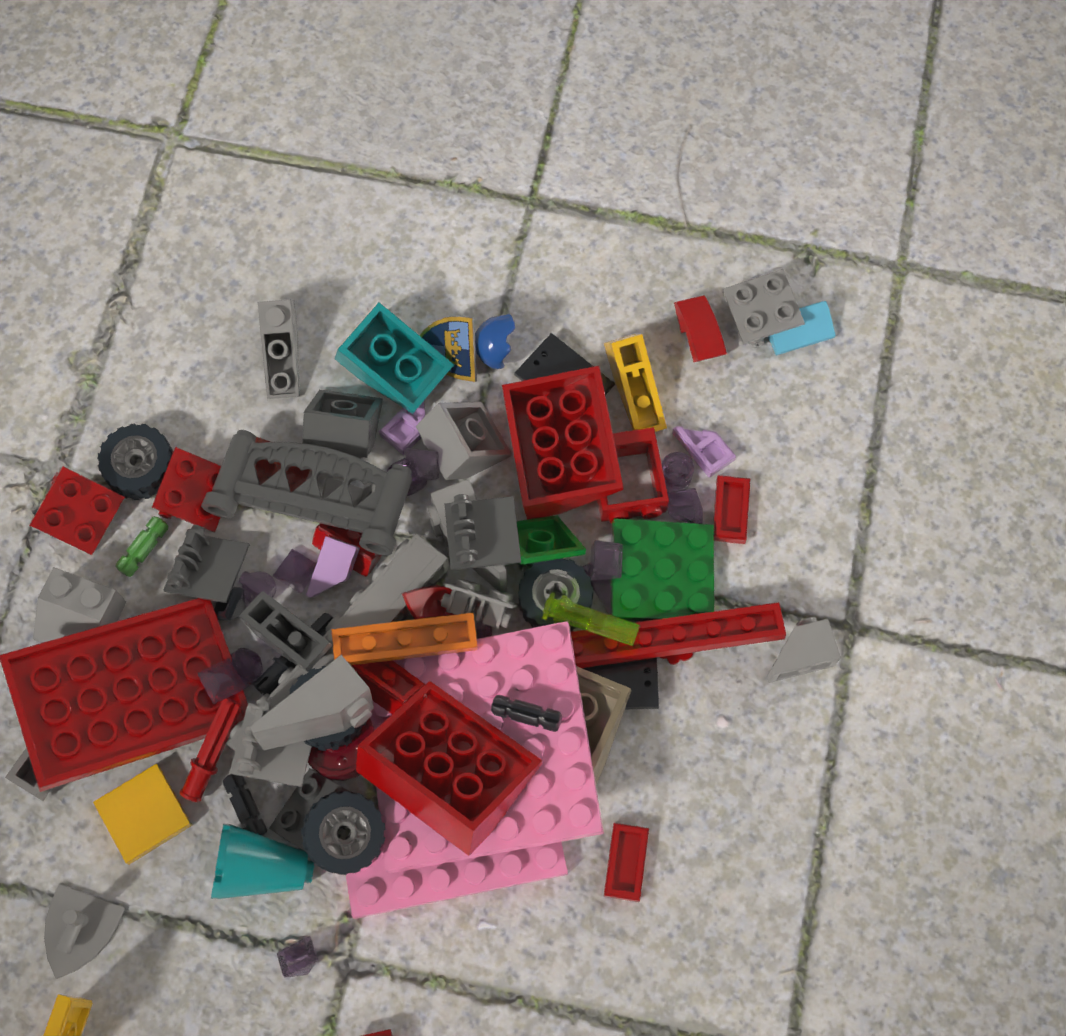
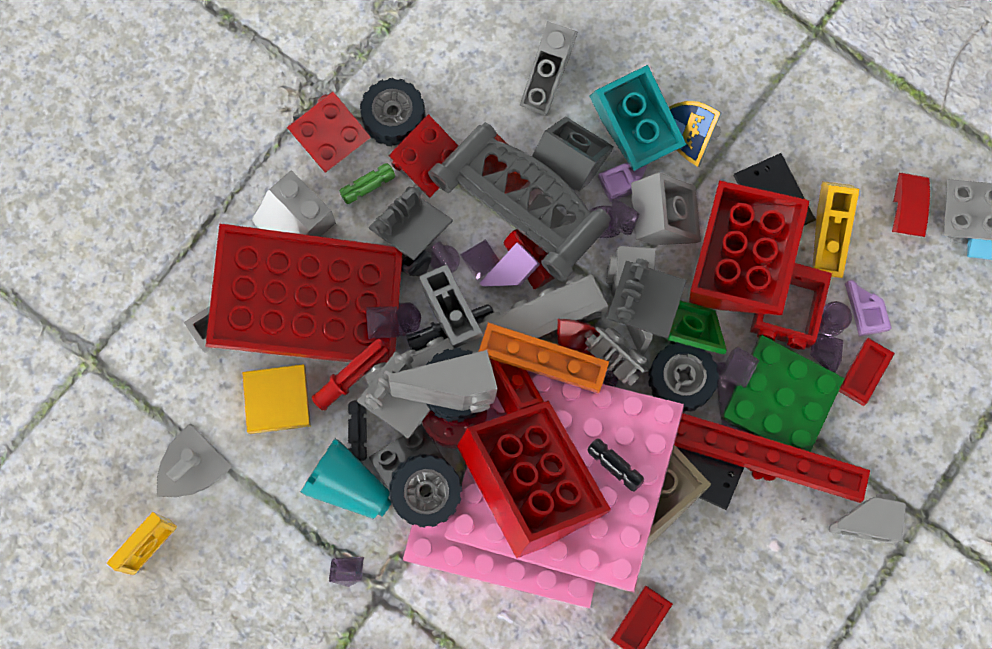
camera: 25 degrees right, 5 degrees up
blue hair [475,314,515,369] -> none
clear neon green piece [542,592,640,646] -> none

